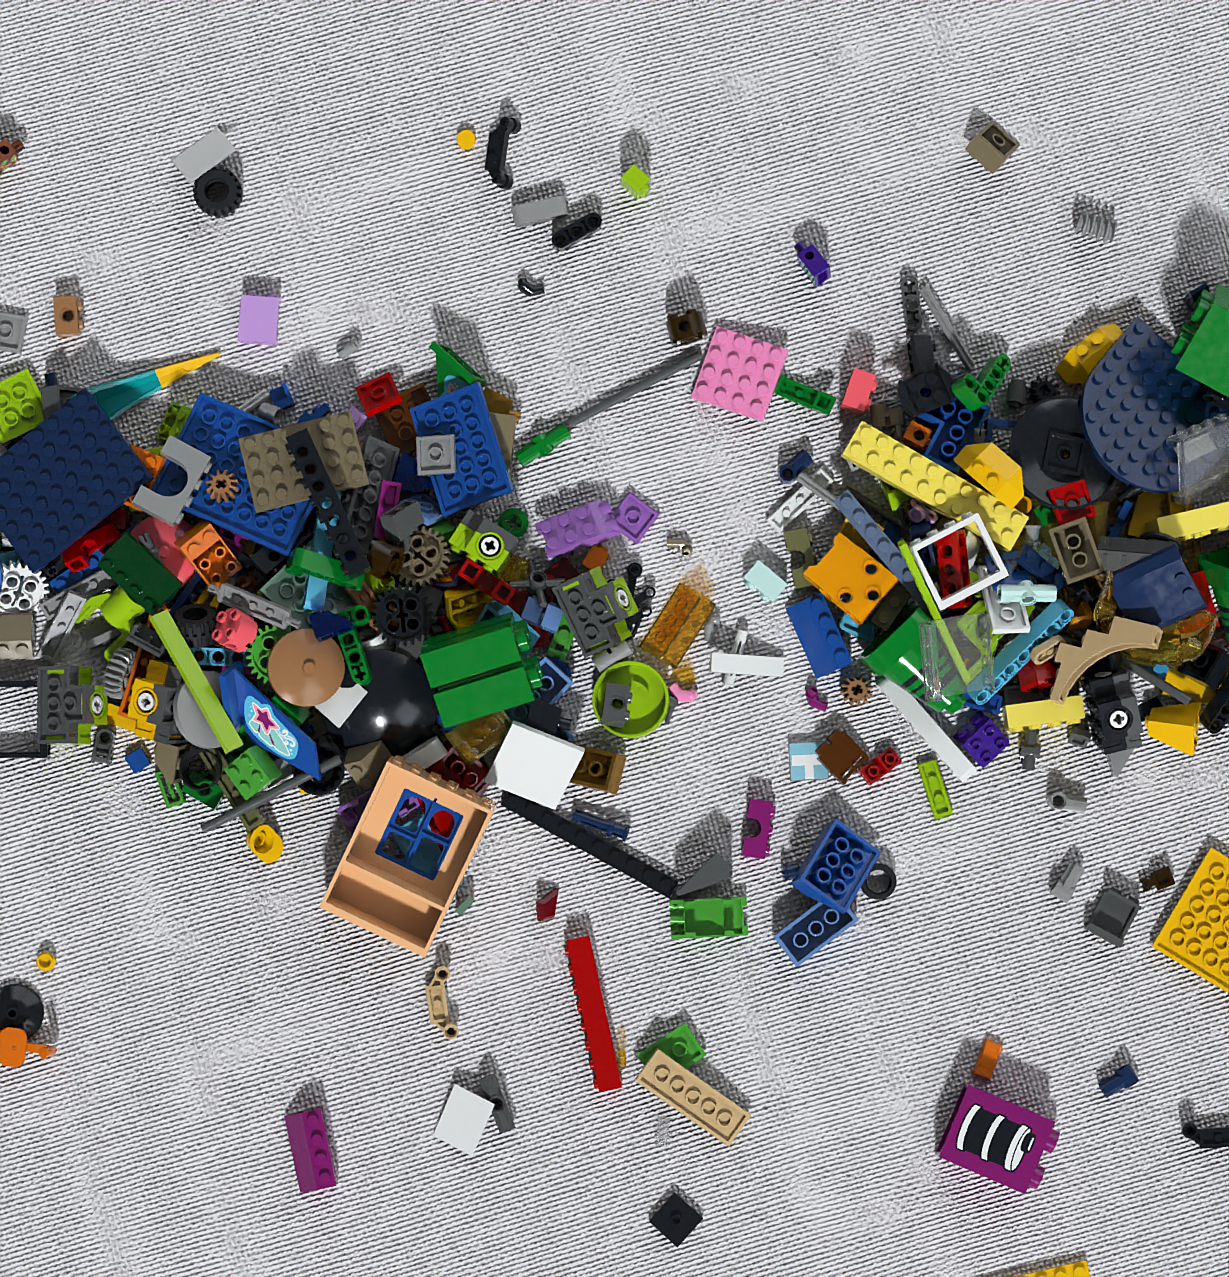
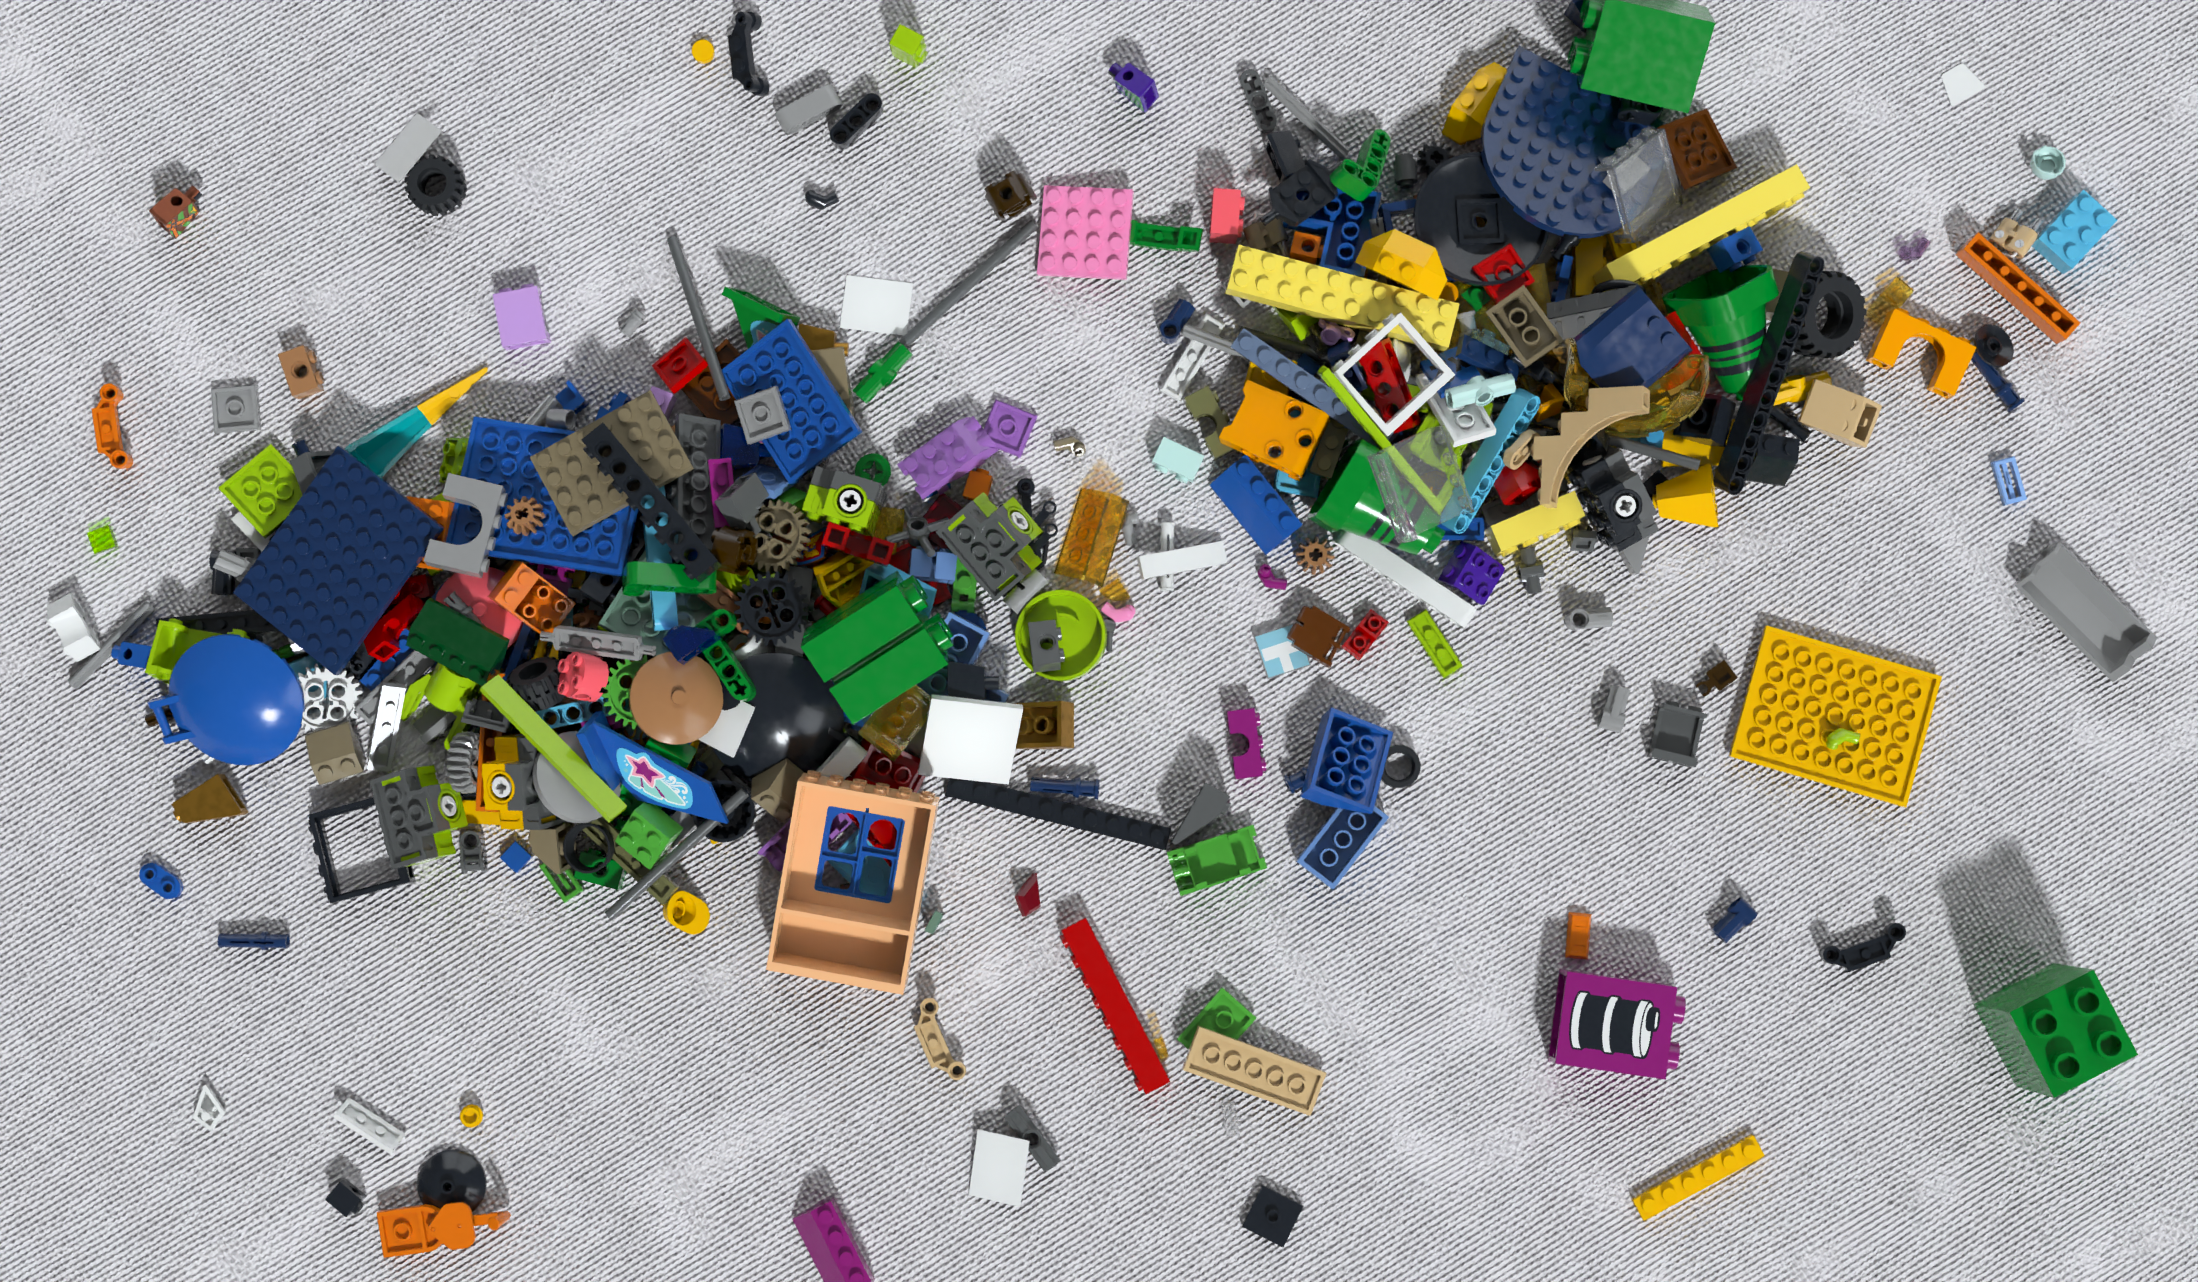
camera: 10 degrees left, 0 degrees up
none -> dark grey piece [667,236,730,401]
none -> white sticker [840,275,913,336]

